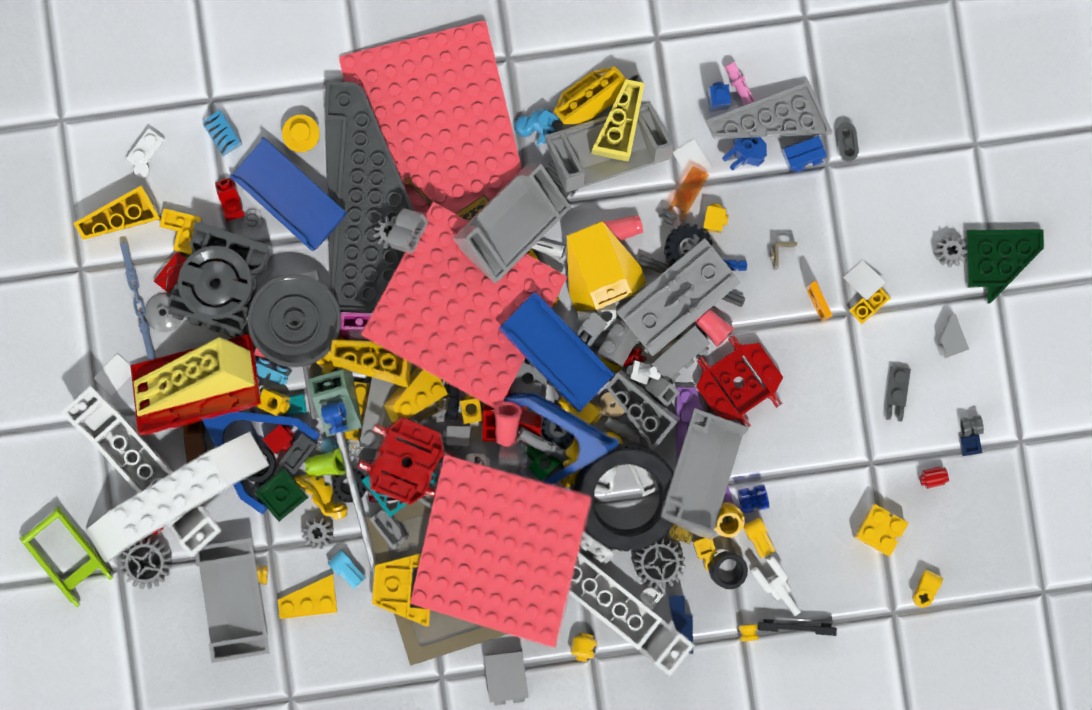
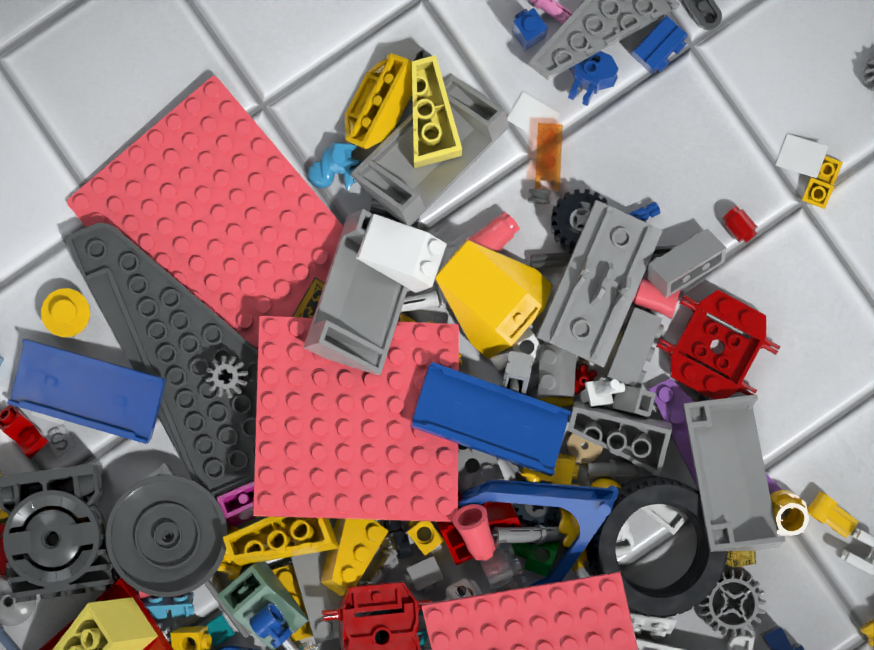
camera: 20 degrees left, 0 degrees up
light grey brick [387,208,428,254] -> none
reddish brown hinge [404,177,435,206] -> none
yellow plate [692,537,717,571] -> none
yellow brick [703,203,729,234] -> none
black tyre [709,551,748,590] -> none
clear blue wheel [737,484,770,514] -> none
dark tan bracket [770,242,797,270] -> none
light orange tile [806,281,833,321] -> none
none -> white slope [356,214,447,293]
none -> light grey brick [648,229,726,298]
none -> red brick [722,206,758,243]

